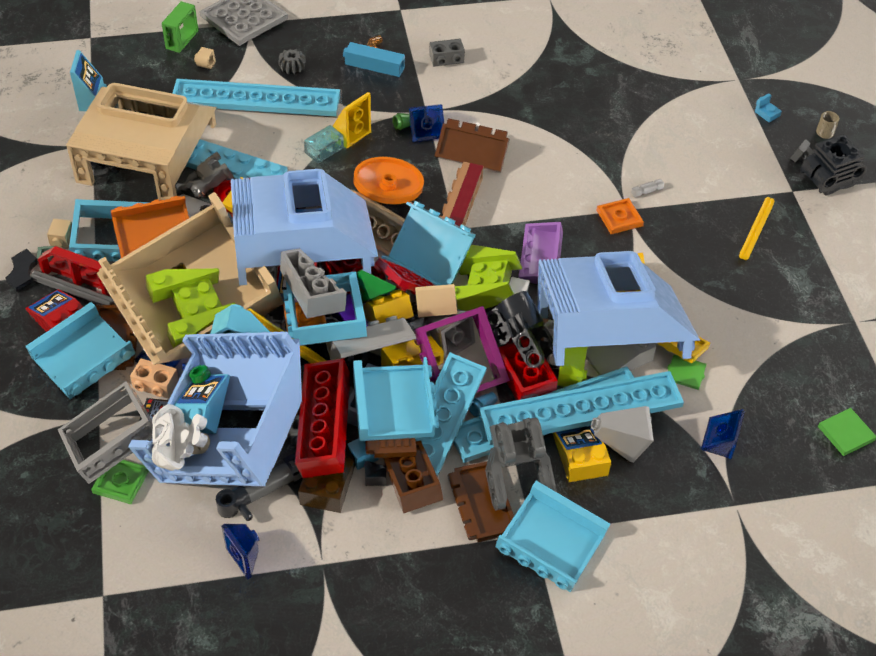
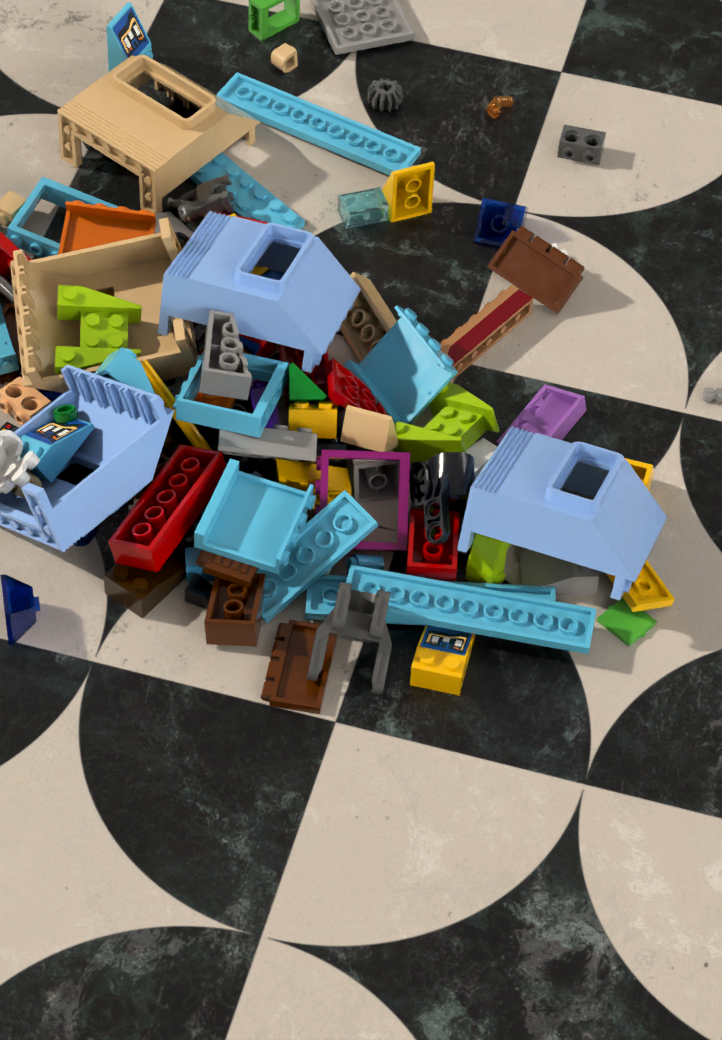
camera: 25 degrees right, 0 degrees up
piece [215,452,303,521] -> none
dark azure brick [343,42,405,77] -> none
orange dish [353,157,424,204] -> none
bright green cone [393,113,419,130] -> none
medium azure panel [495,481,610,592] -> none
light grey slope [591,406,654,463] -> none
orange tile [596,198,644,234] -> none
clear blue slope [701,409,745,459] -> none

